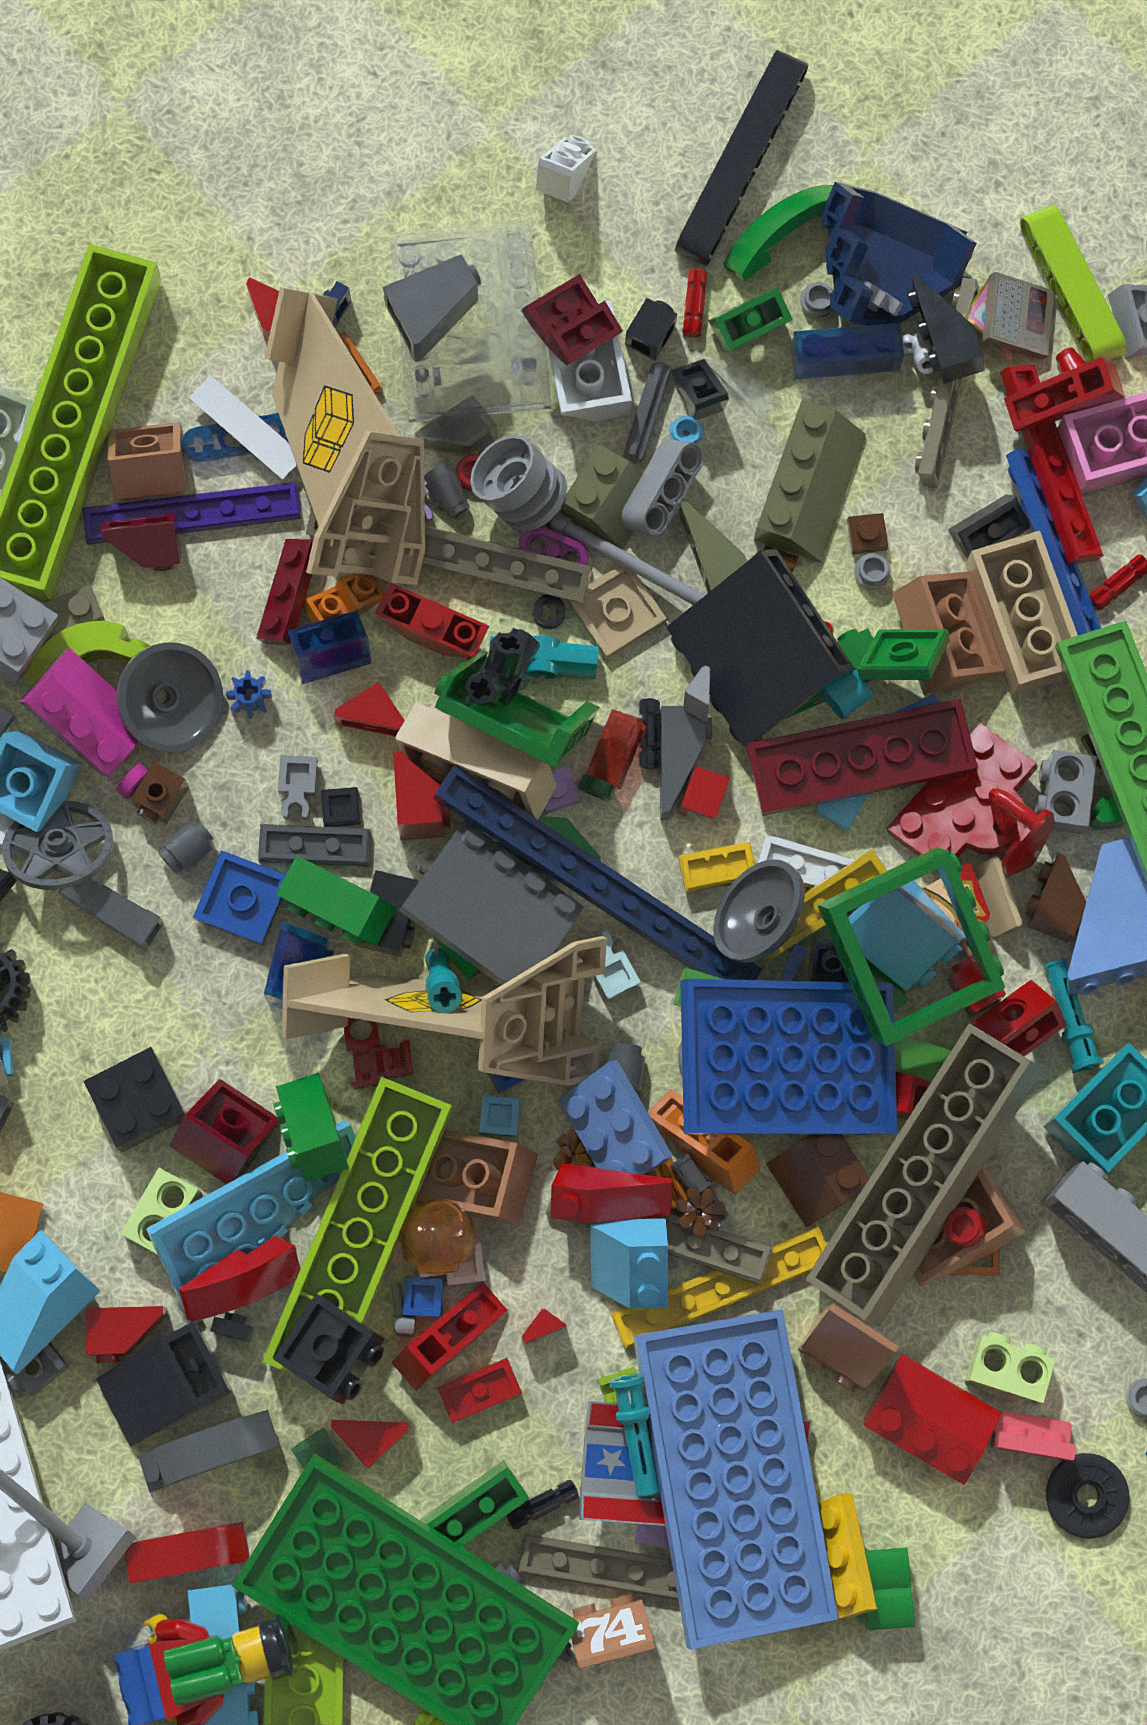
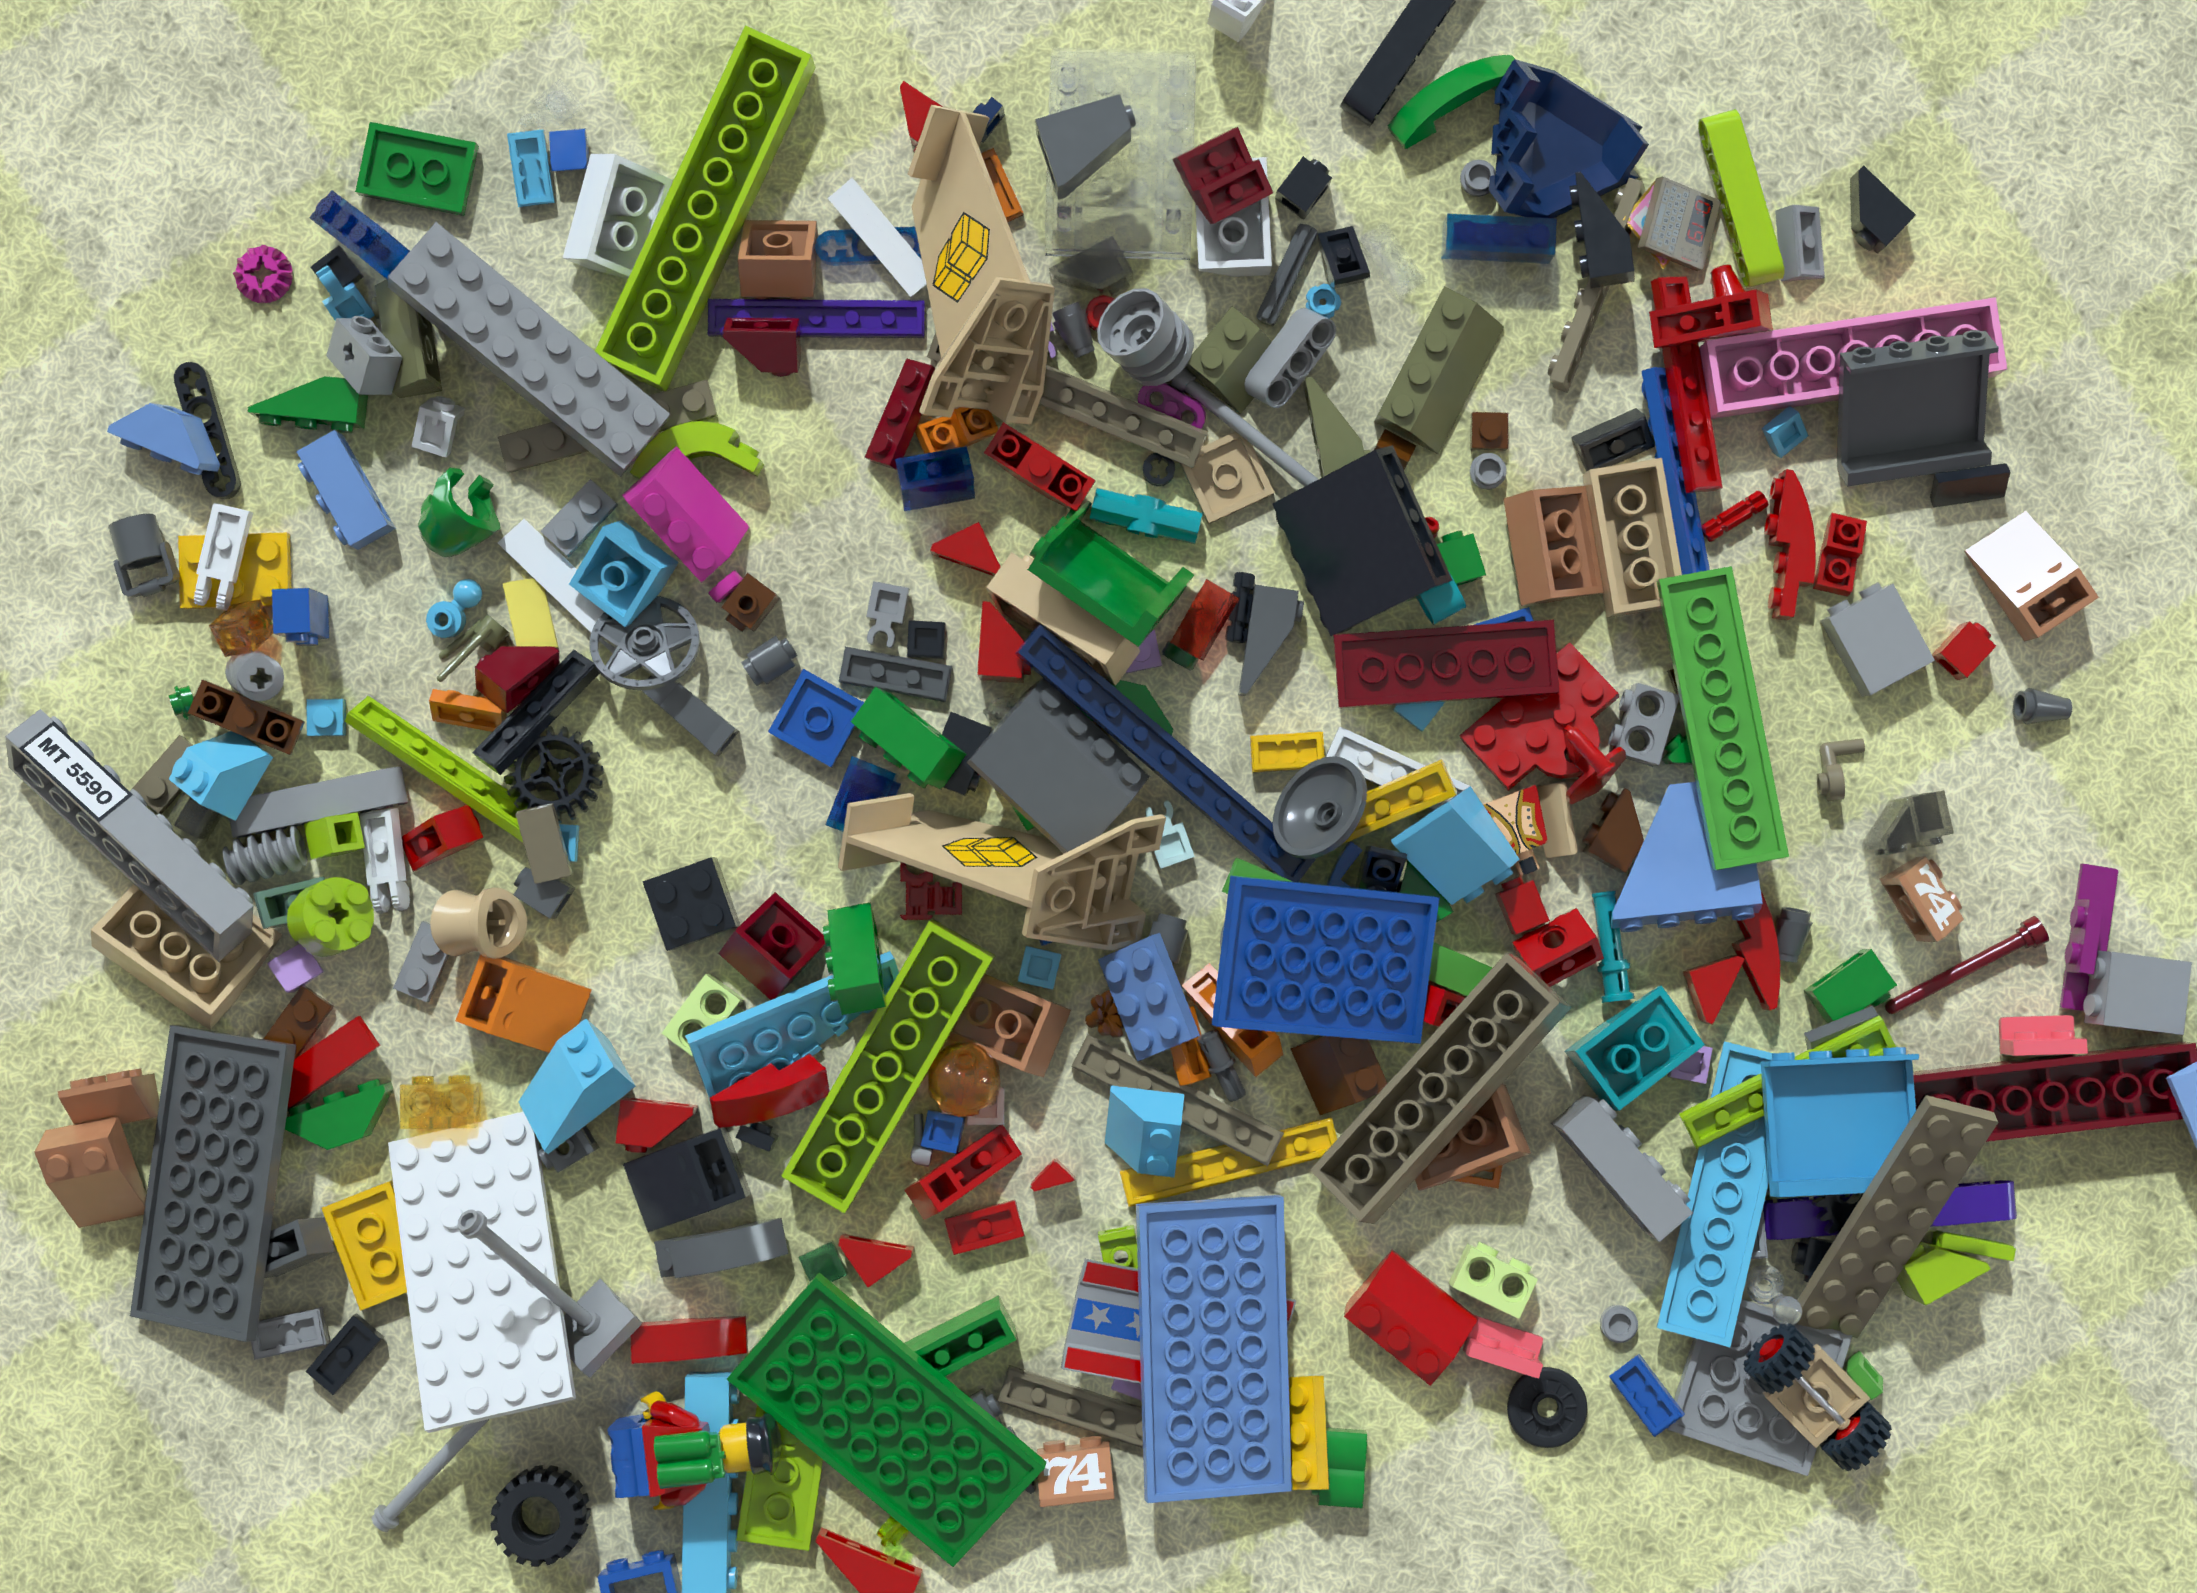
camera: 15 degrees right, 10 degrees up
dark grey dish [116,642,223,752] -> none
blue gear [226,671,272,719] -> none
black plate [274,1293,385,1405] -> none
teal pin [425,948,462,1013] -> none
black piece [464,628,540,706] -> none
black axle [506,1480,579,1529] -> none
red slope [550,1163,673,1223] -> none
teal pin [609,1374,660,1496] -> none
reddish brown plant [676,1187,726,1237] -> none
red panel [679,766,730,819] -> none
red axle [682,269,707,338] -> none
light grey slope [683,665,710,722] -> none
green brick [708,287,793,352] -> none
nougat slope [798,1304,899,1392] -> none
green window [817,847,1005,1046] -> none
light grey plate [857,276,903,316] -> none
green tile [858,629,950,680] -> none
white arm [901,333,932,374] -> none
red tile [945,1207,985,1247] -> none

